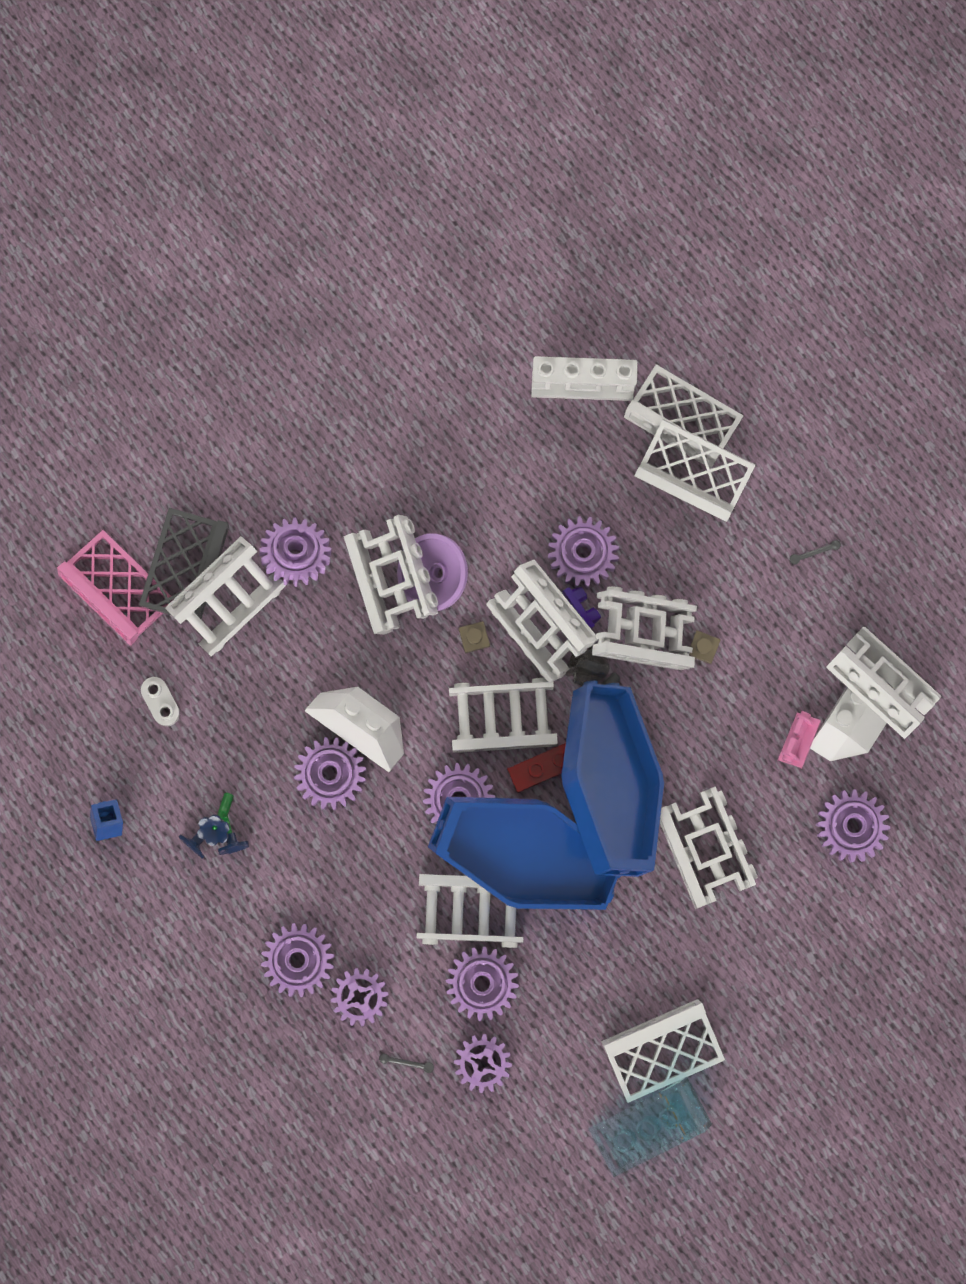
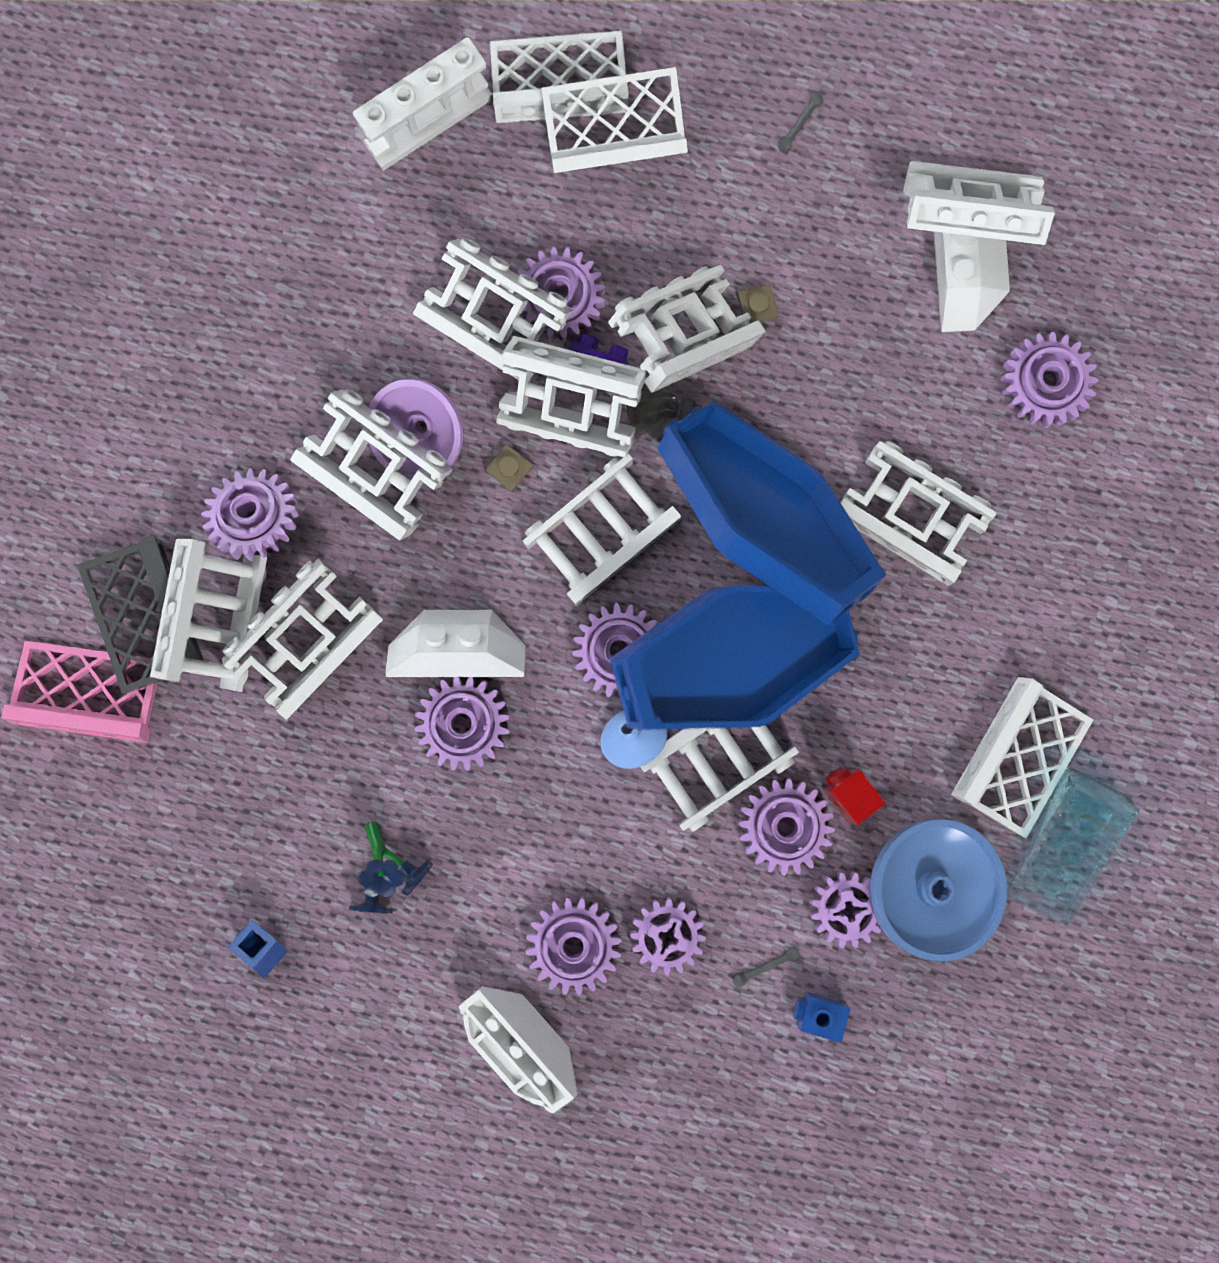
camera: 35 degrees left, 5 degrees up
white plate [141,677,180,726] -> none
red plate [507,743,566,793] -> none
bright pink hinge [778,711,821,768] -> none
none -> white fence [222,559,383,720]
none -> white fence [413,237,574,383]
none -> white wedge [459,986,577,1114]
none -> light blue dish [600,710,667,769]
none -> blue brick [793,991,851,1043]
none -> red brick [822,767,886,825]
none -> medium blue dish [870,819,1007,962]

